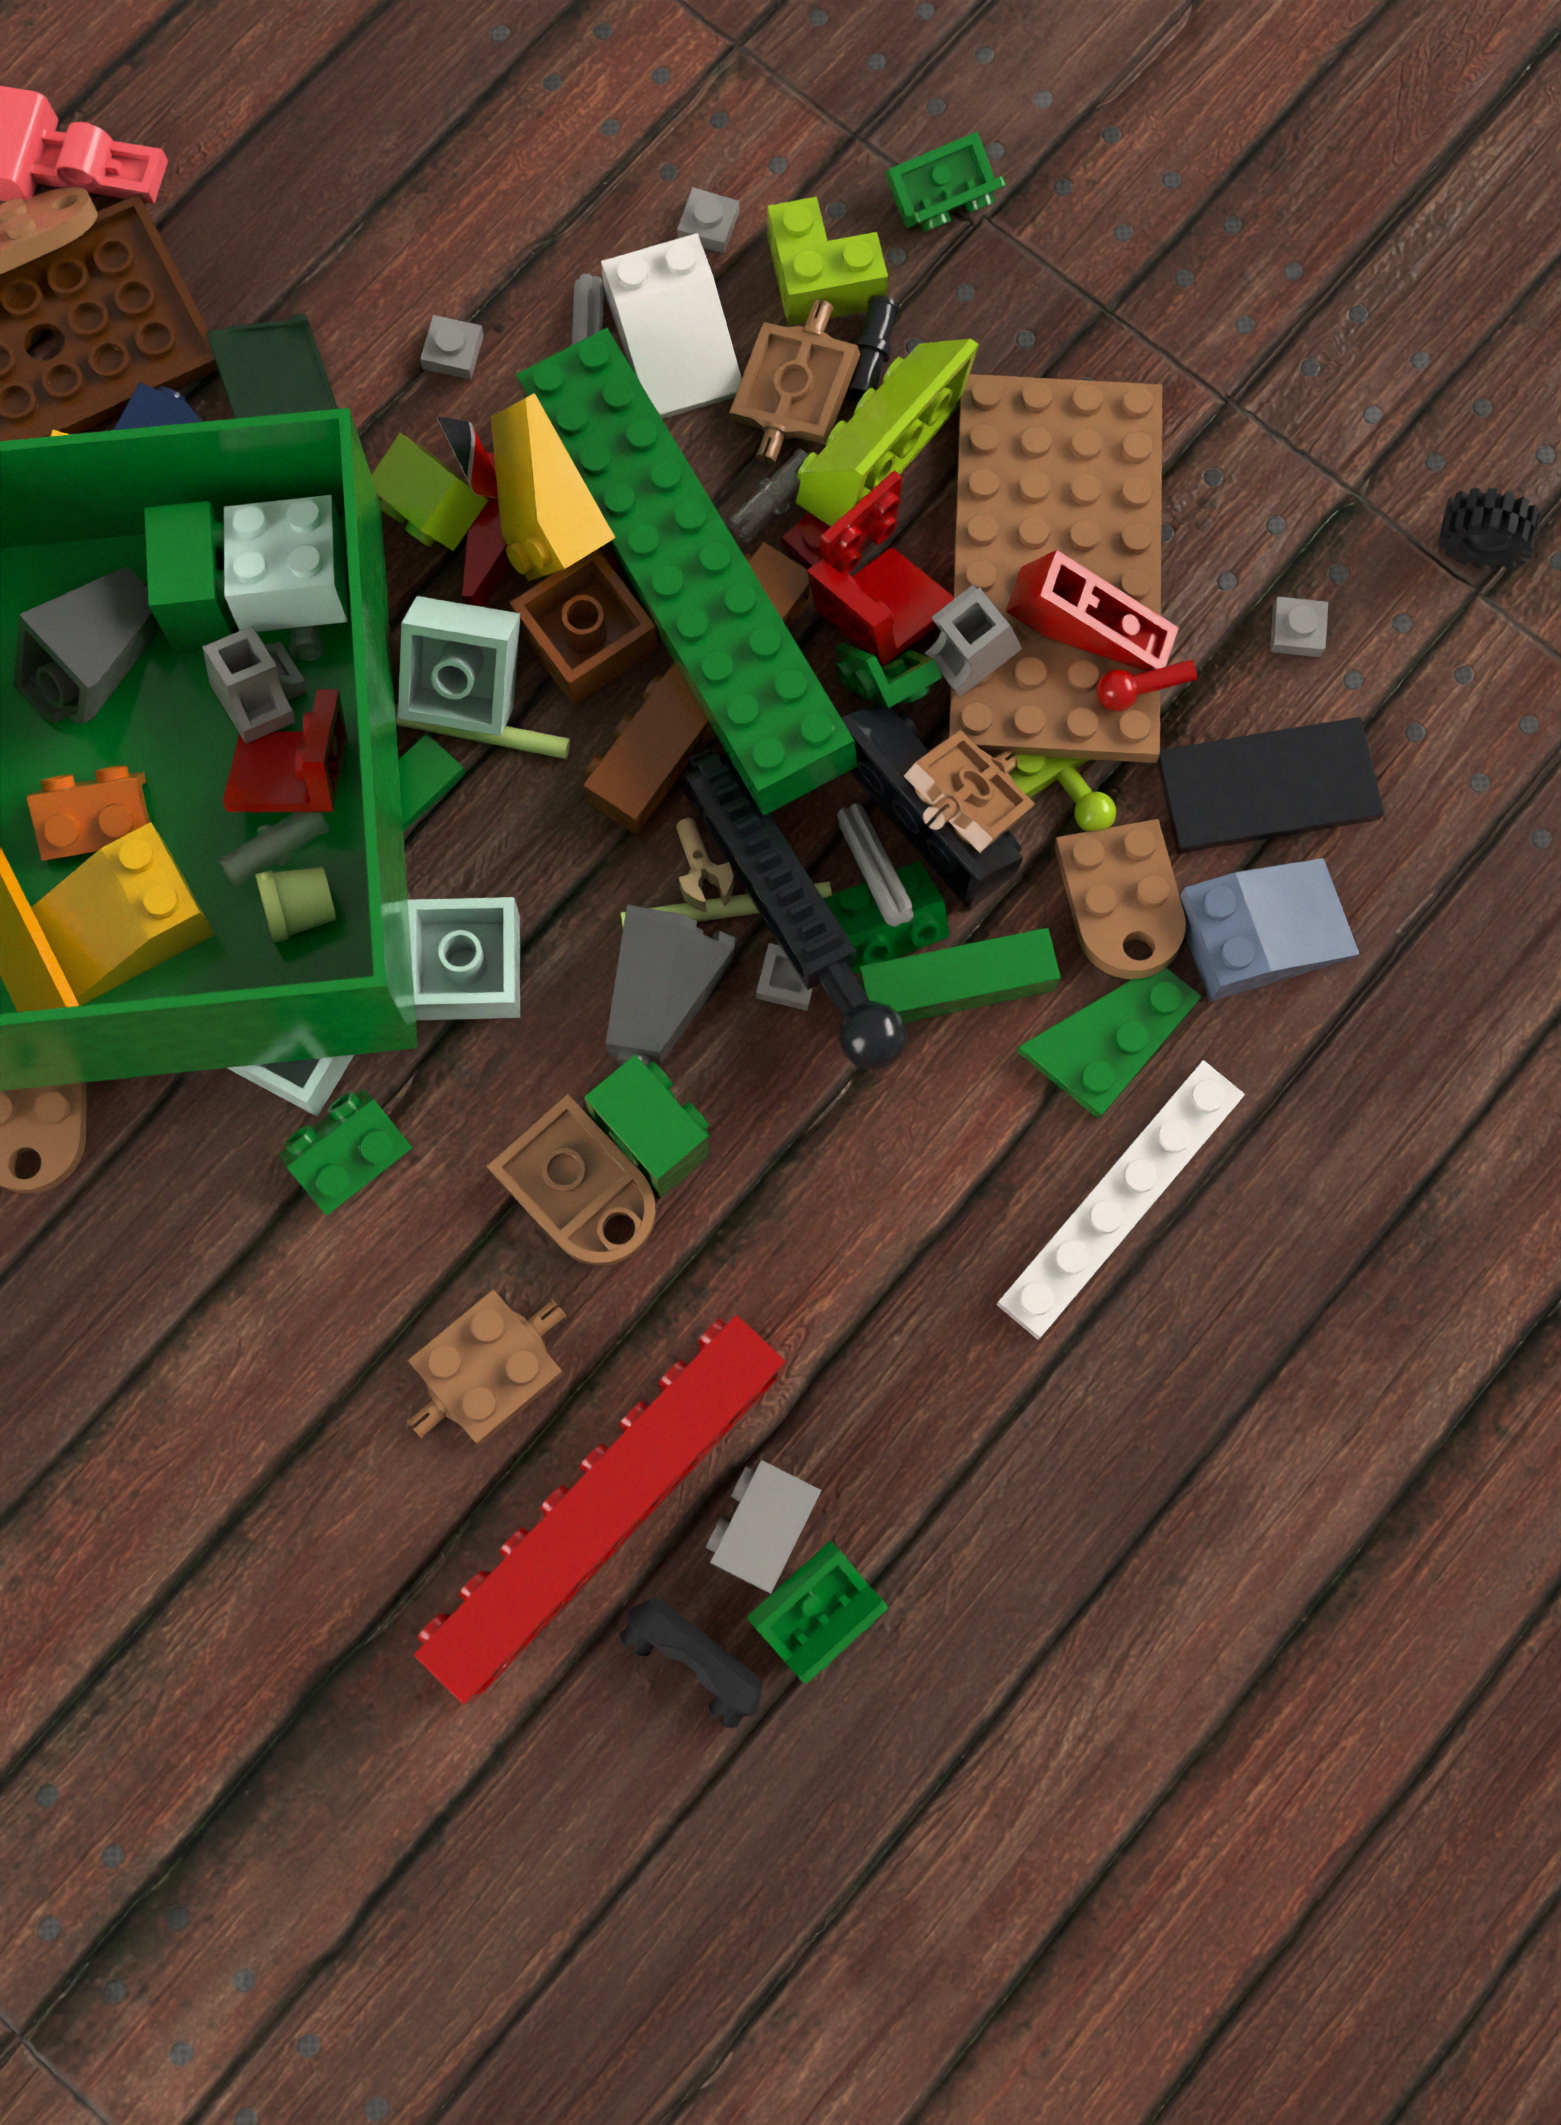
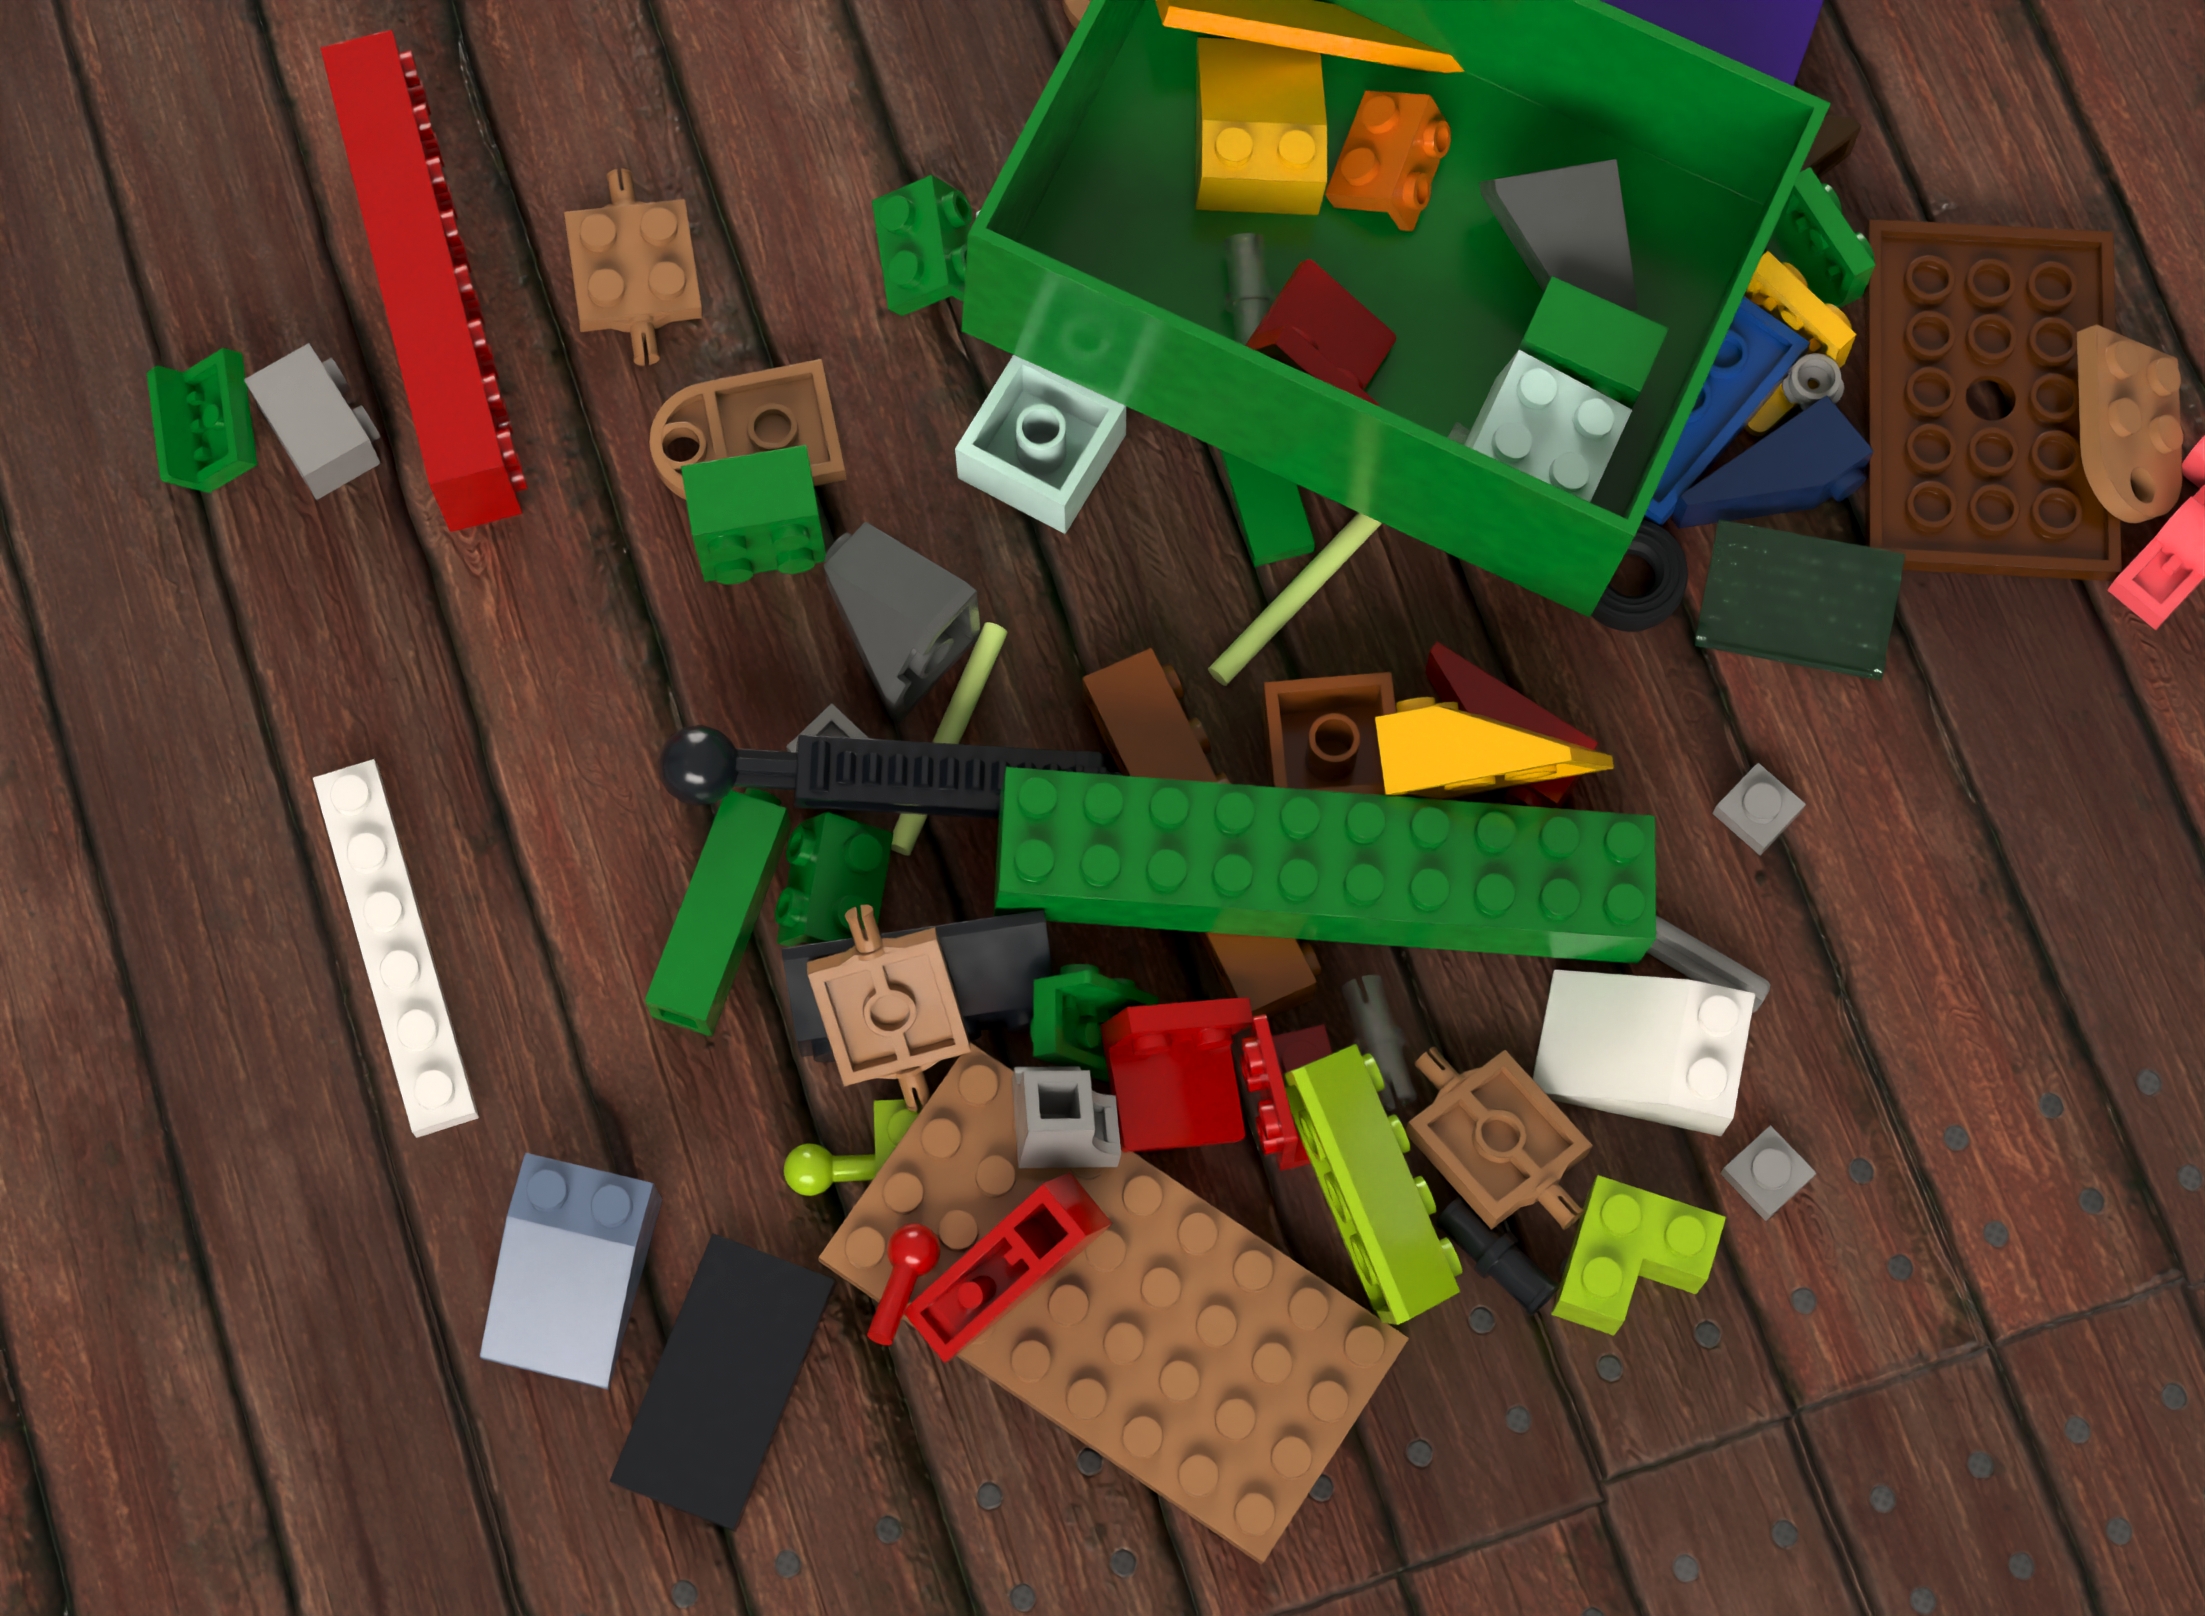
camera: 125 degrees right, 5 degrees down
light grey brick [203,626,306,744] -> none
yellowish green piece [255,867,336,943] -> none
lime brick [371,433,489,551] -> none
light aqua brick [398,596,520,736] -> none
sticker [437,417,498,498] -> none
black piece [620,1598,763,1728] -> none
tan bar [676,818,735,912] -> none
light grey axle [837,803,914,927] -> none
green bracket [884,131,1006,232] -> none
green wing [1016,968,1202,1119] -> none
medium nougat plate [1054,819,1186,979] -> none
light grey plate [1270,597,1328,657] -> none

